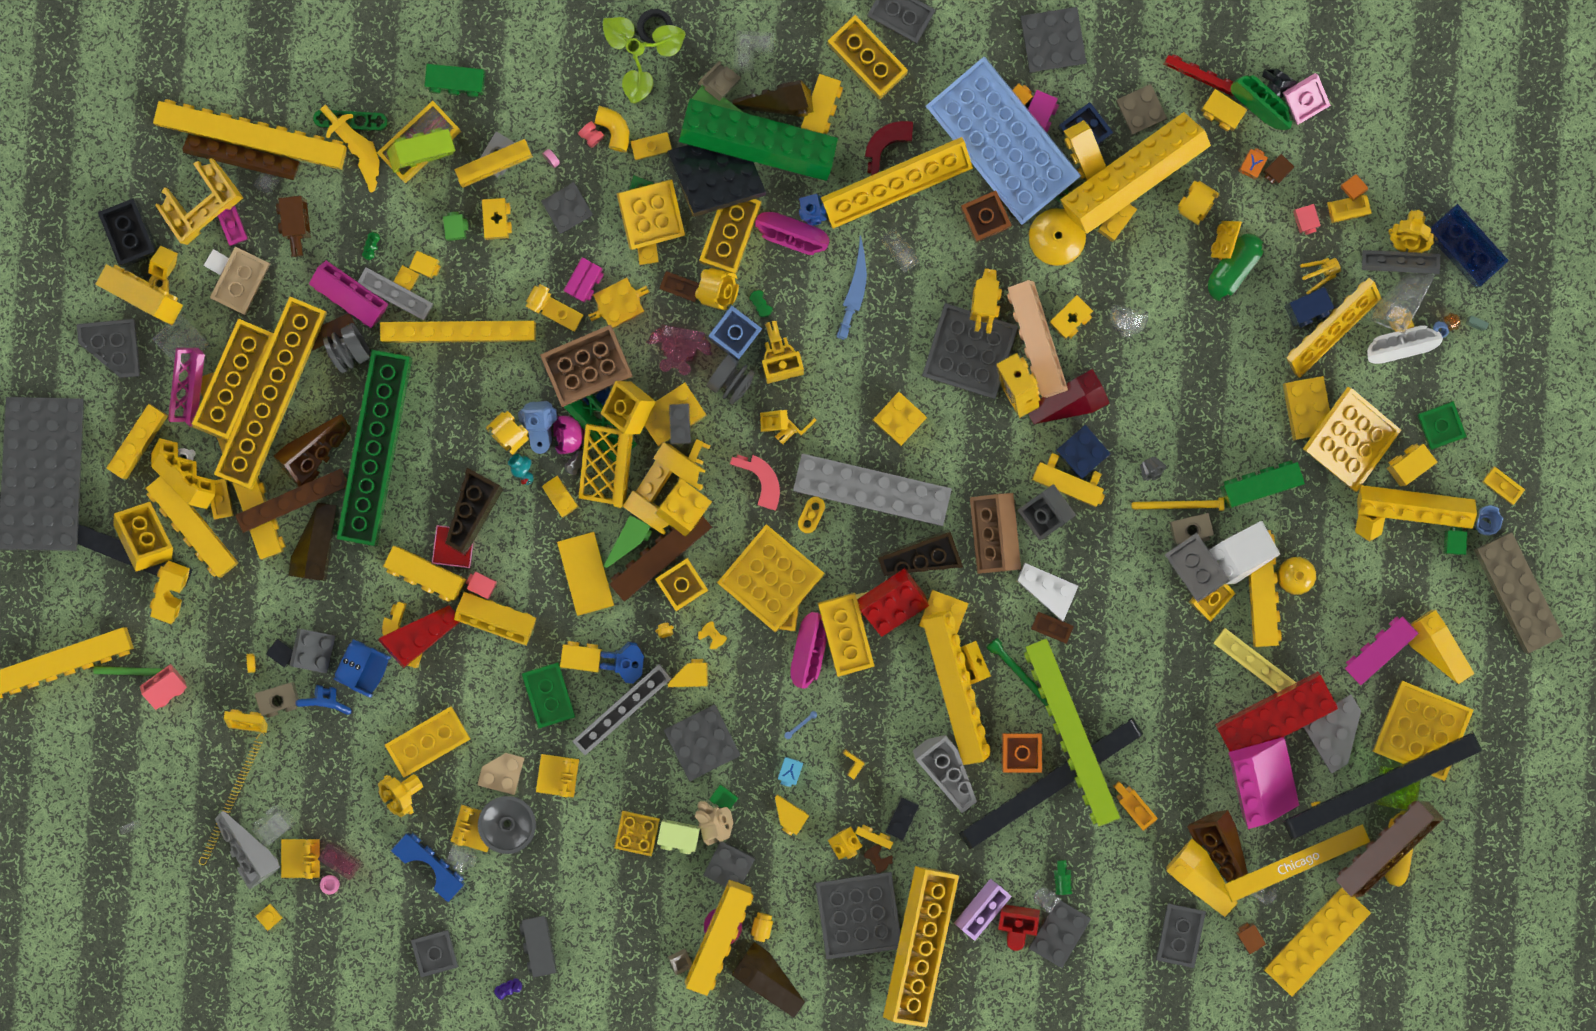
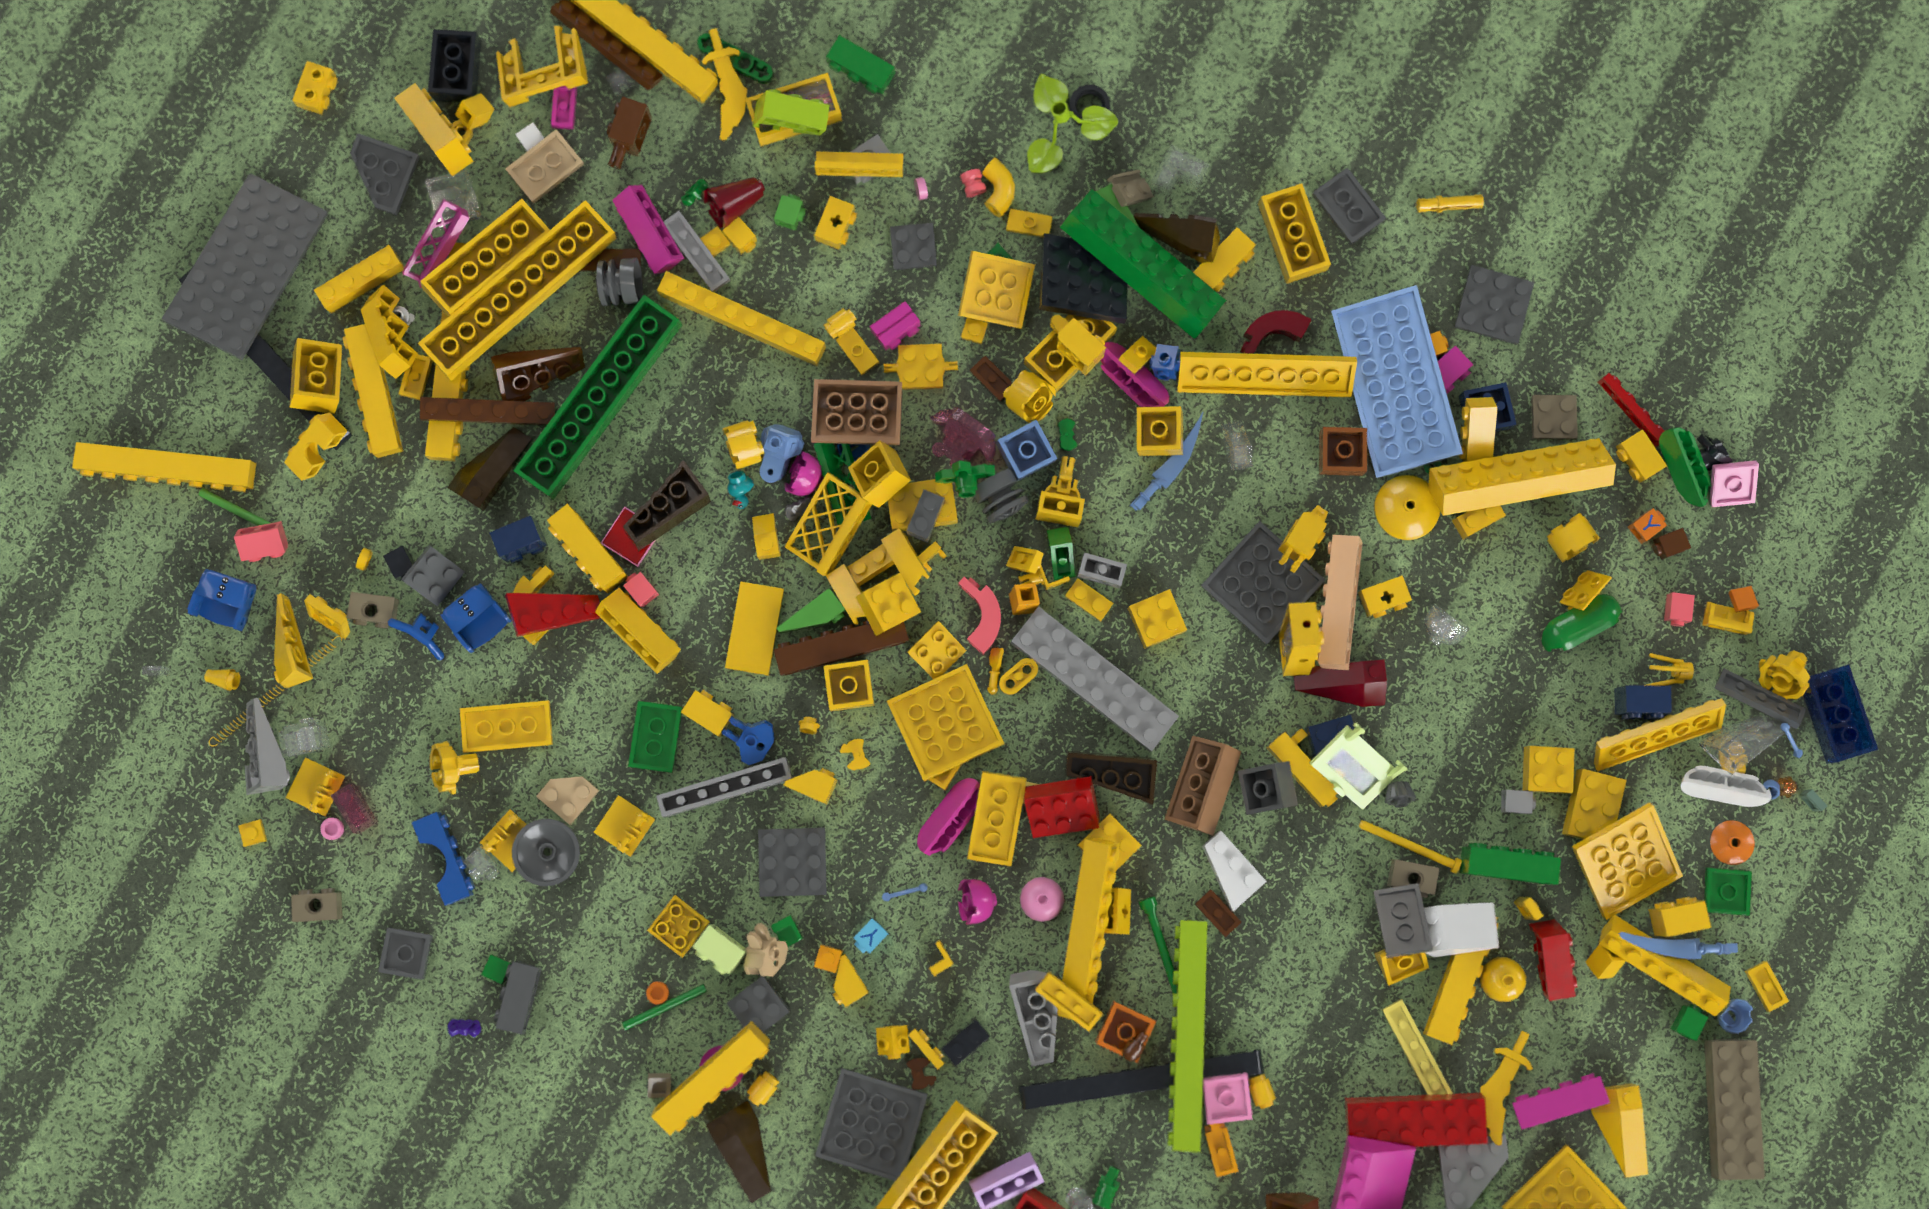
camera: 20 degrees right, 5 degrees down
none -> blue piece [187,569,256,631]
none -> yellow cone [204,669,241,691]
none -> yellow wedge [274,593,313,688]
none -> dark tan brick [291,888,342,922]
none -> yellow brick [292,61,337,115]
none -> green tile [481,954,512,984]
none -> dark blue brick [489,515,548,564]
none -> green bar [622,984,707,1031]
none -> orange tile [646,981,669,1004]
none -> dark red cone [702,177,765,229]
none -> light orange brick [814,944,843,973]
none -> yellow hinge [907,621,967,679]
none -> green plant [935,461,995,498]
none -> dark pink cylinder [958,879,997,925]
none -> yellow piece [987,648,1004,695]
none -> light orange brick [1009,583,1040,615]
none -> bright pink cylinder [1020,877,1064,922]
none -> yellow tile [1035,971,1103,1032]
none -> green slope [1047,527,1076,580]
none -> yellow hinge [1050,314,1106,376]
none -> yellow plate [1065,578,1114,622]
none -> light grey brick [1077,552,1127,589]
none -> yellow plate [1118,336,1156,374]
none -> reddish brown cylinder [1122,1031,1148,1061]
none -> yellow brick [1137,406,1183,456]
none -> bright pink tile [1203,1073,1252,1124]
none -> yellow brick [1248,1073,1276,1109]
none -> yellowish green piece [1310,723,1408,810]
none -> yellow sword [1480,1031,1533,1146]
none -> light grey brick [1501,790,1536,814]
none -> yellow plate [1514,897,1543,920]
none -> yellow brick [1522,746,1574,794]
none -> red wedge [1529,919,1577,1001]
none -> medium blue sword [1619,932,1738,959]
none -> orange dish [1710,820,1755,865]
none -> medium blue hinge [1780,723,1803,758]

